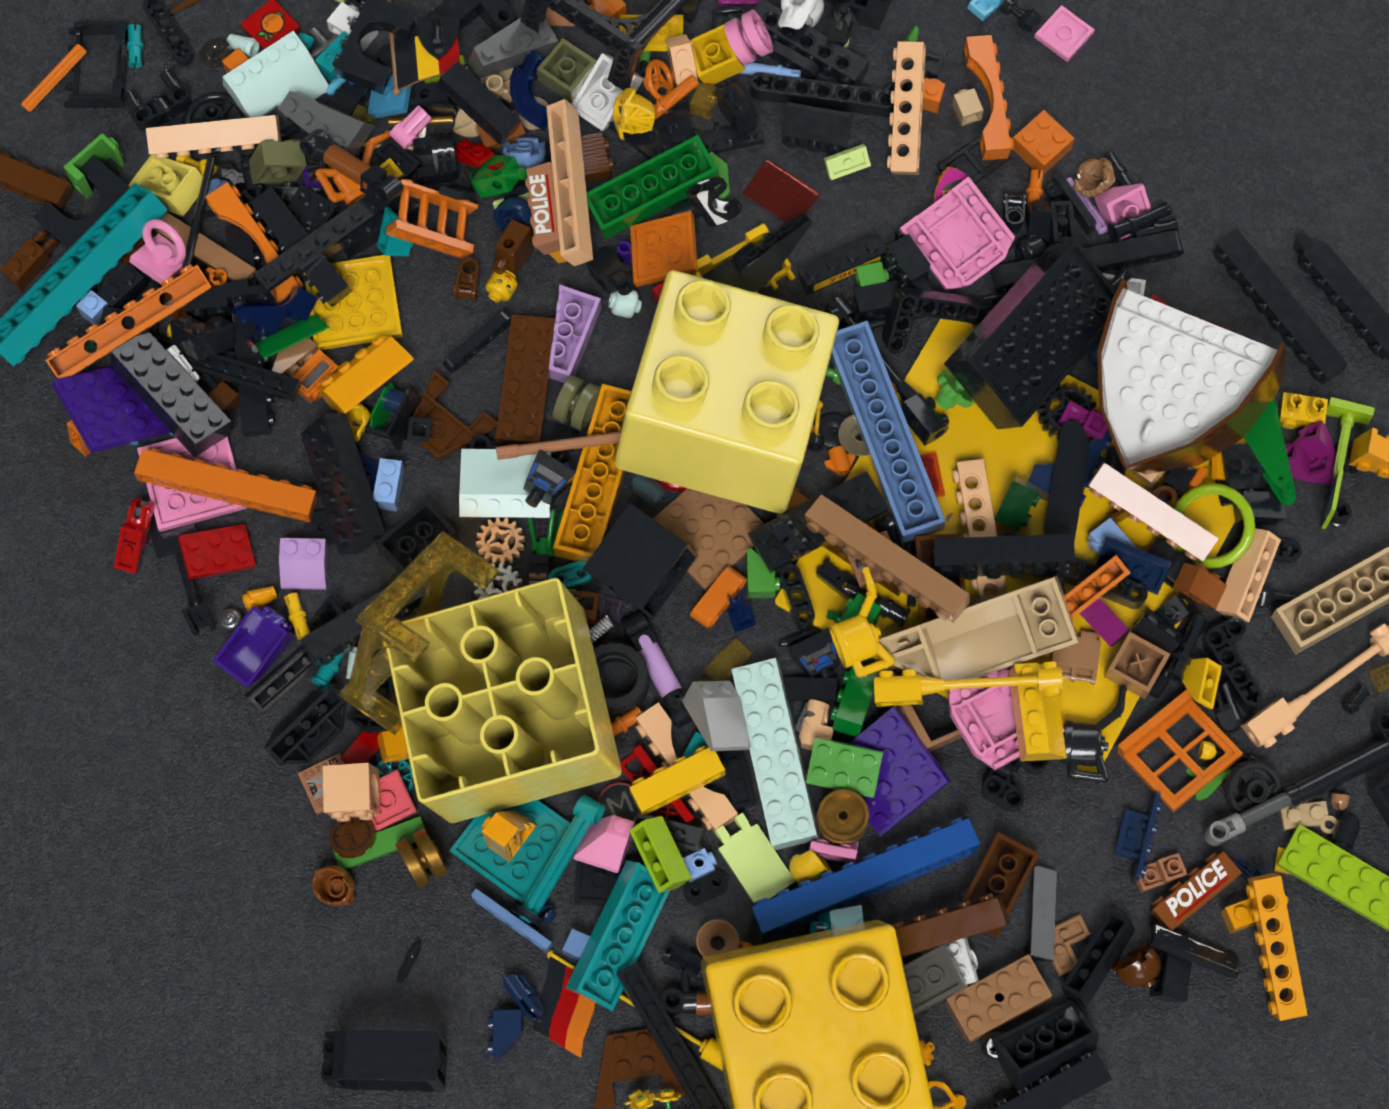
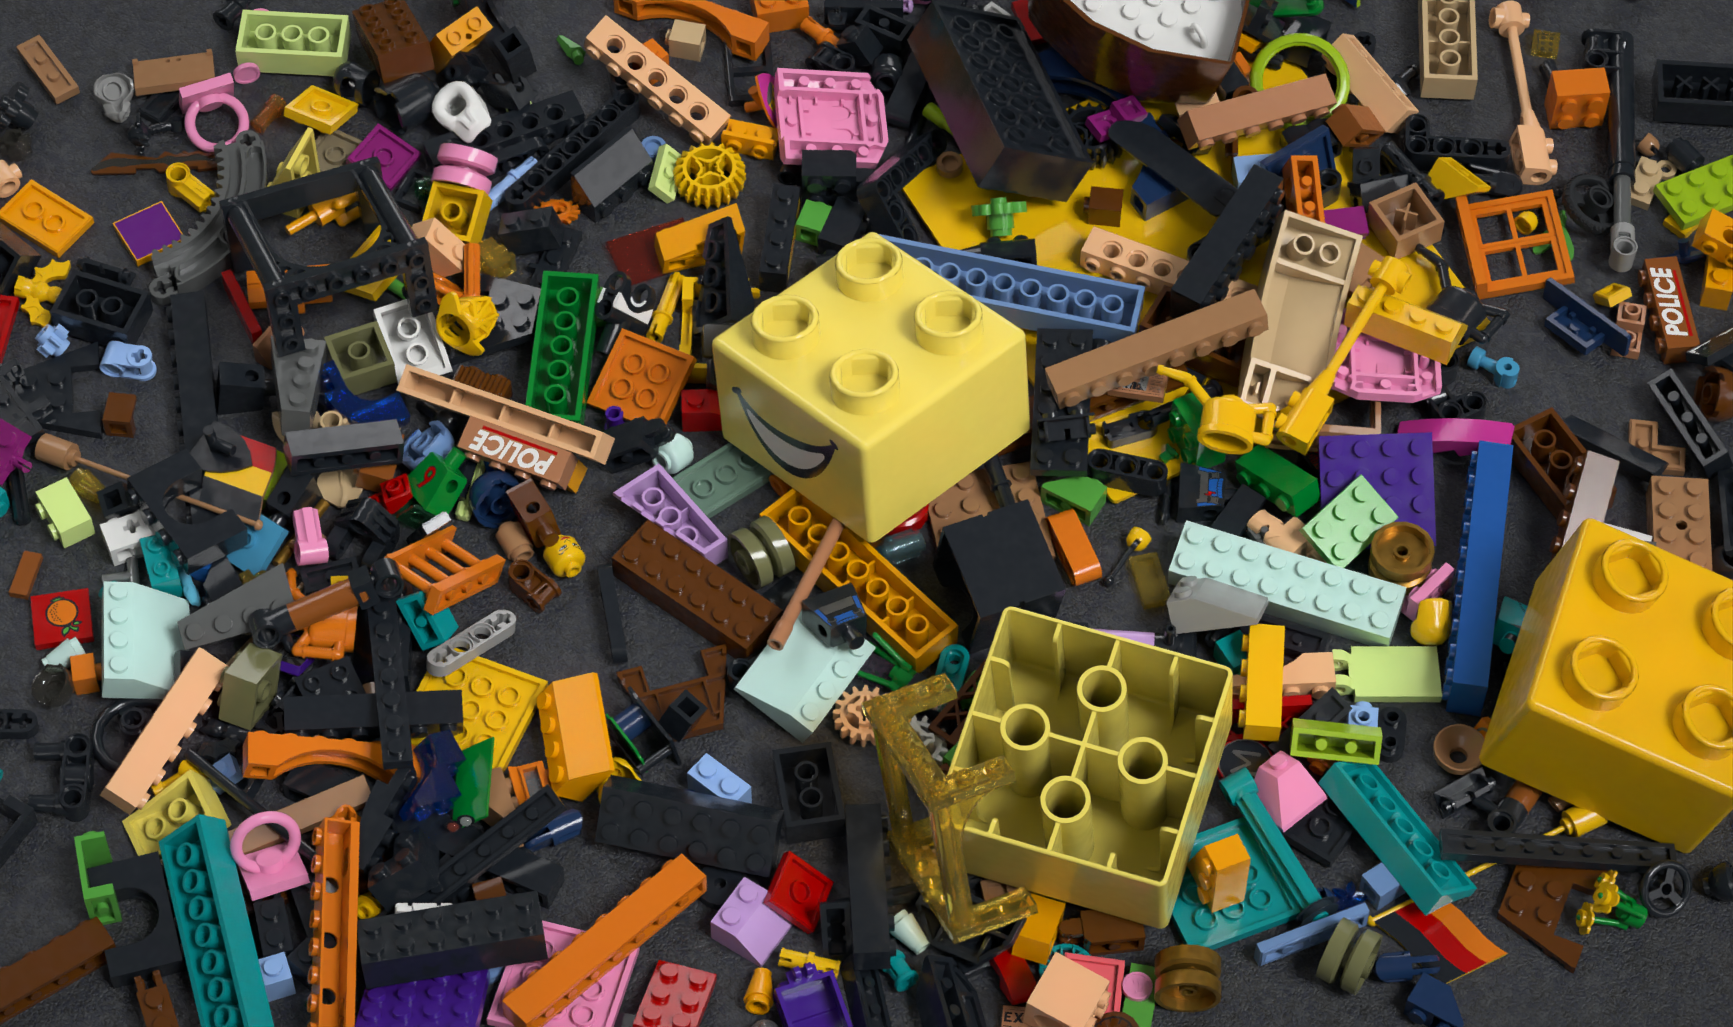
camera: 60 degrees left, 15 degrees down
clear blue plate [727,590,756,633] -> none
dark green brick [994,476,1041,532] -> none
none -> light grey beam [426,609,516,677]
none -> medium nougat brick [496,521,534,562]
none -> dark blue arm [523,809,583,852]
none -> orange gear [534,199,580,225]
none -> medium blue tile [641,136,666,163]
none -> yellow axle [646,272,685,343]
none -> light orange wedge [654,203,745,274]
none -> sand green tile [672,442,773,519]
none -> yellow gear [673,141,746,210]
none -> light orange bracket [721,119,779,160]
none -> red tile [763,851,834,934]
none -> black axle [984,454,1016,508]
none -> reddish brown brick [1083,186,1124,227]
none -> hinge [1103,526,1152,587]
none -> bright pink piece [1122,972,1153,1002]
none -> olive wheel [1316,917,1383,996]
none -> clear blue plant [1332,881,1368,911]
none -> dark pink slope [1397,418,1515,456]
none -> dark azure leg [1467,346,1520,389]
none -> orange brick [1544,67,1610,129]
none -> yellow tile [1593,283,1632,308]

